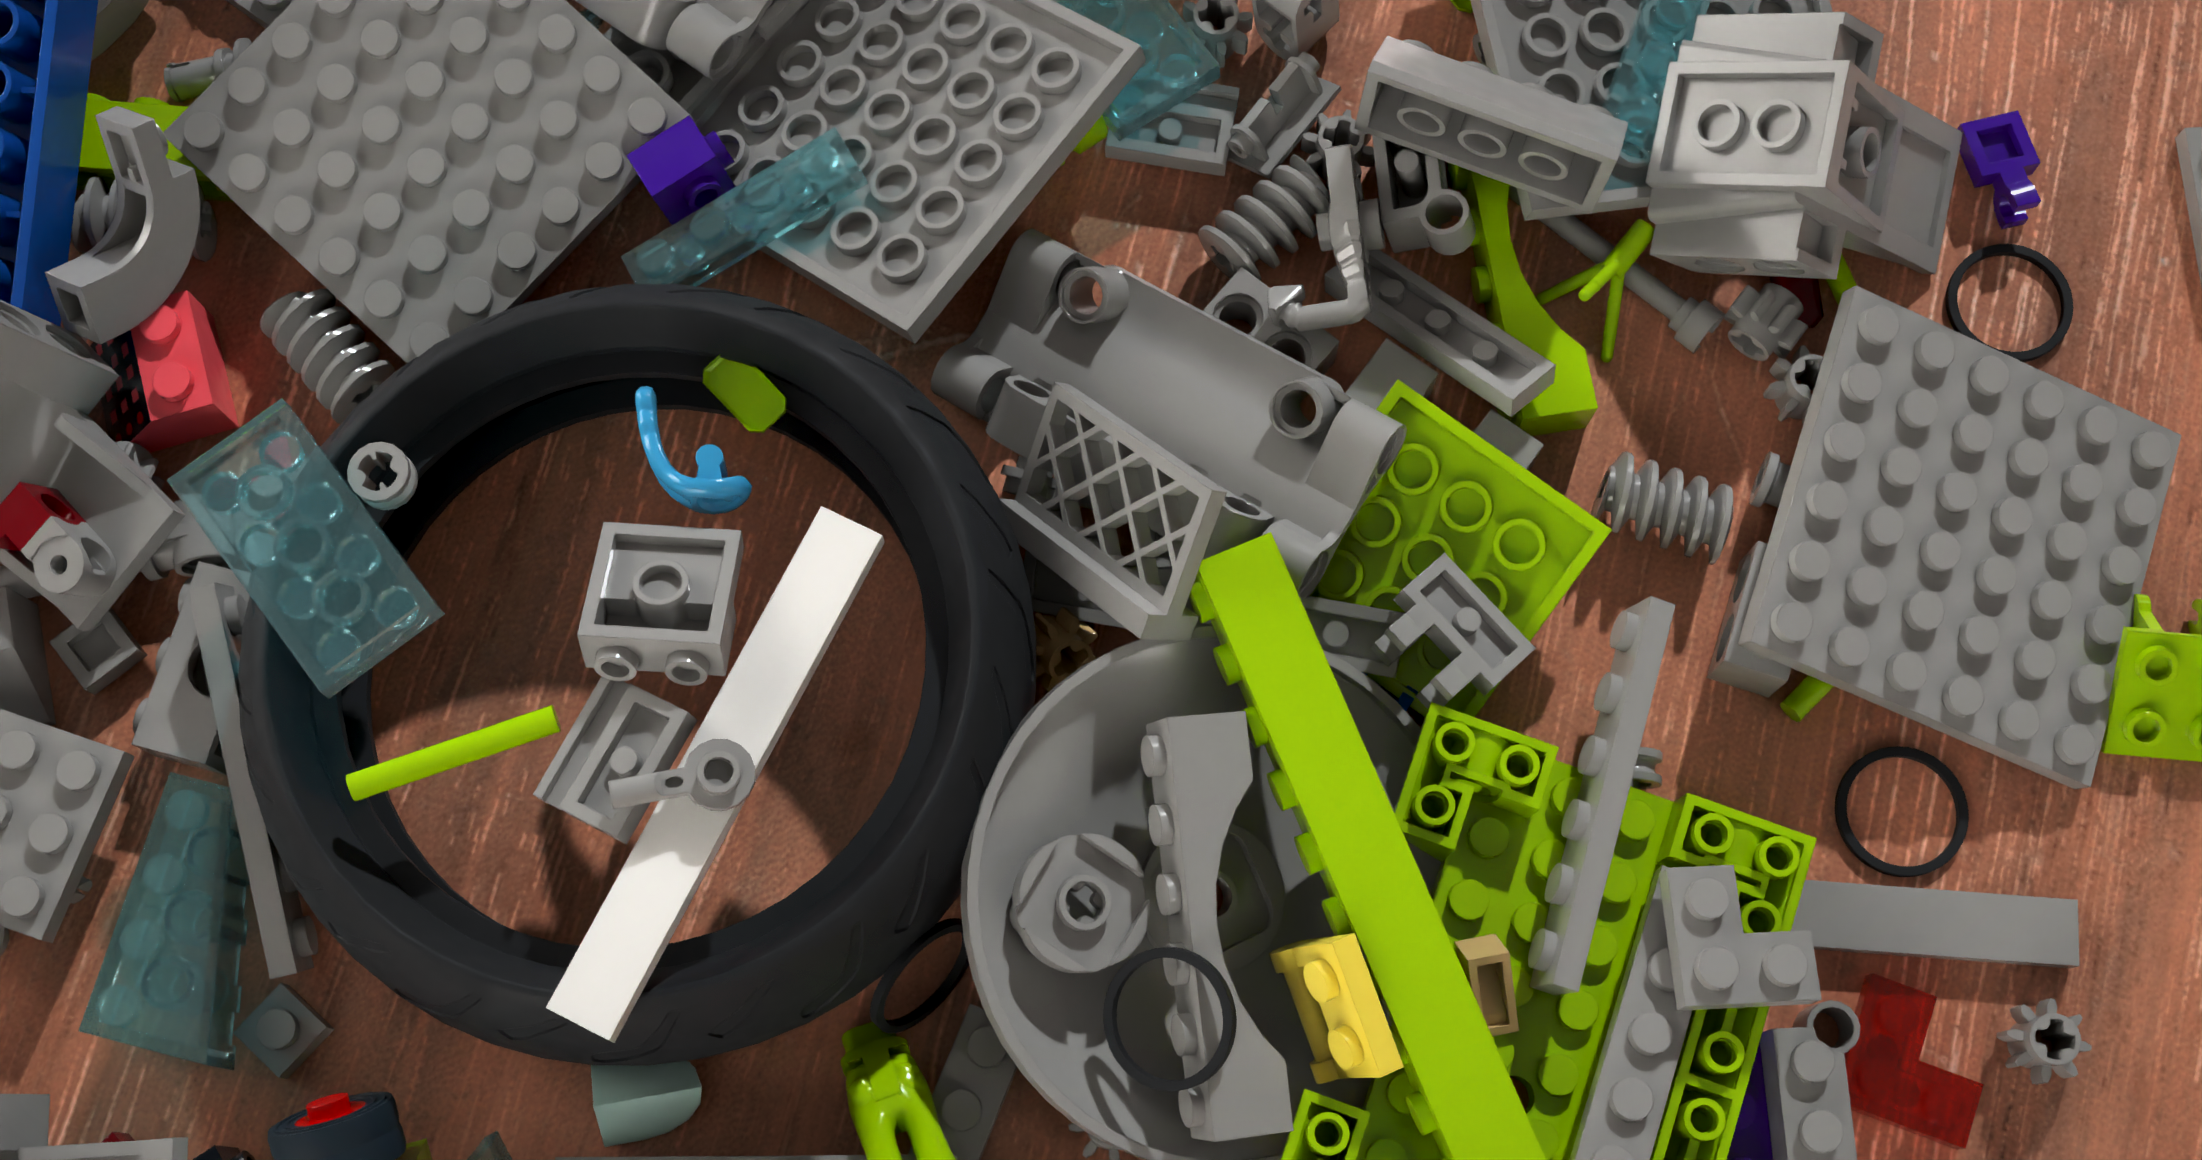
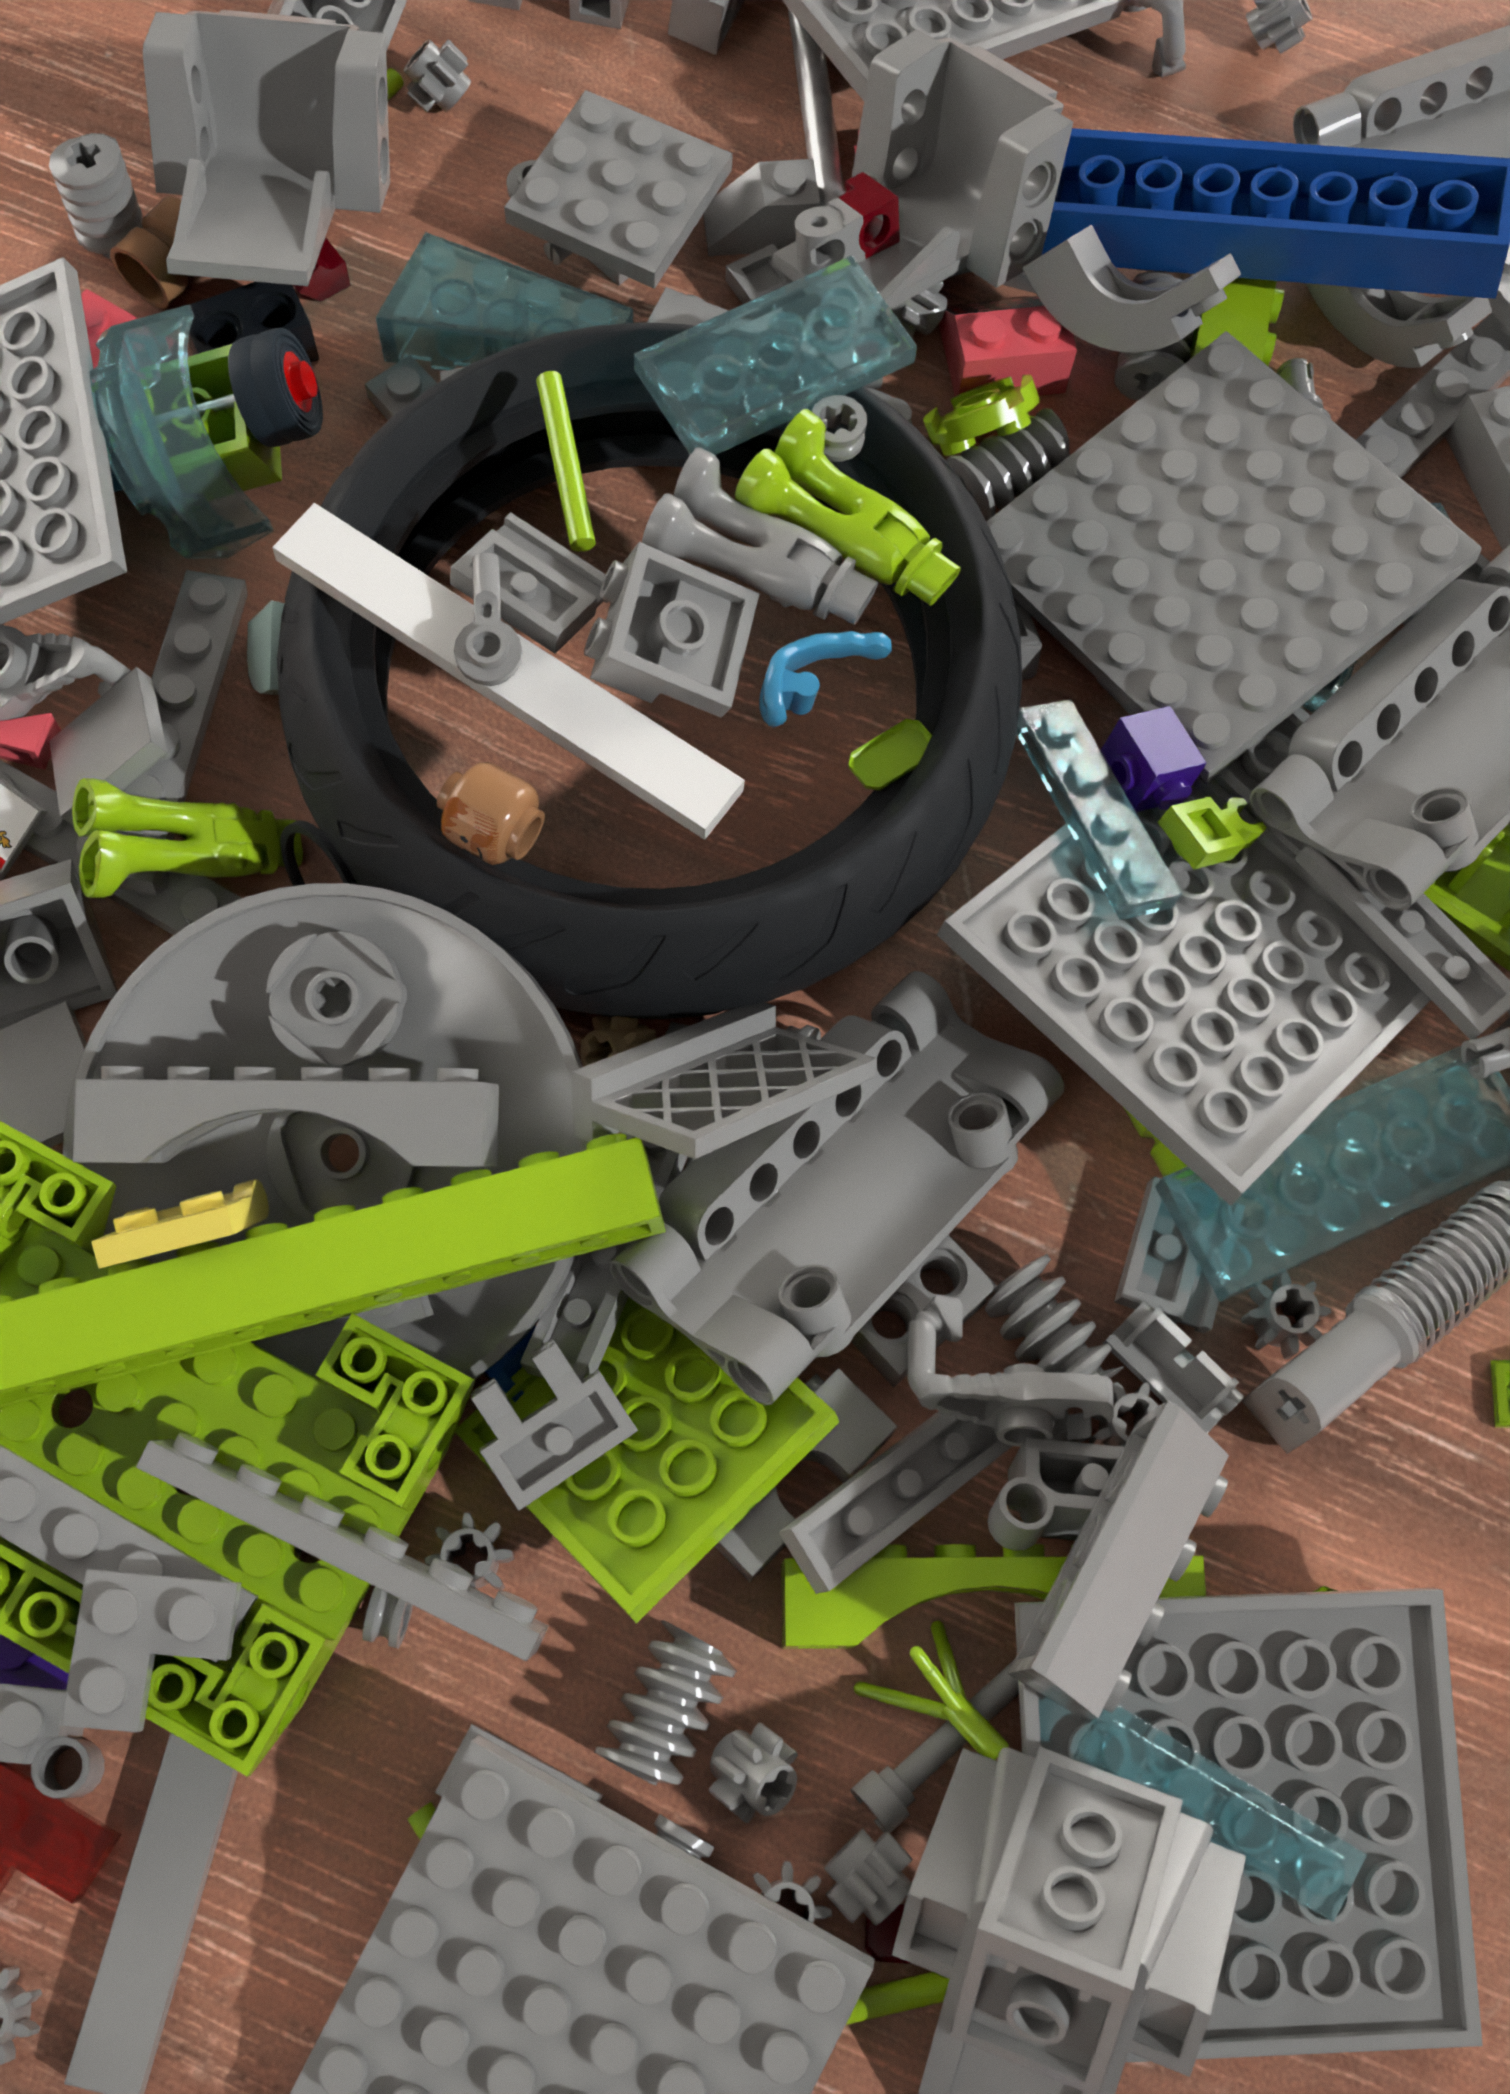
camera: 90 degrees right, 5 degrees down
black piece [1103,947,1237,1091] -> none
tan piece [1454,934,1519,1036] -> none
black piece [1835,746,1969,877] -> none
none -> light grey gear [425,1513,515,1590]
none -> medium nougat head [437,762,545,865]
none -> light grey piece [642,447,878,625]
none -> light grey gear [708,1722,798,1823]
none -> lime piece [735,409,961,606]
none -> lime plate [923,375,1040,456]
none -> lime plate [1157,797,1267,870]

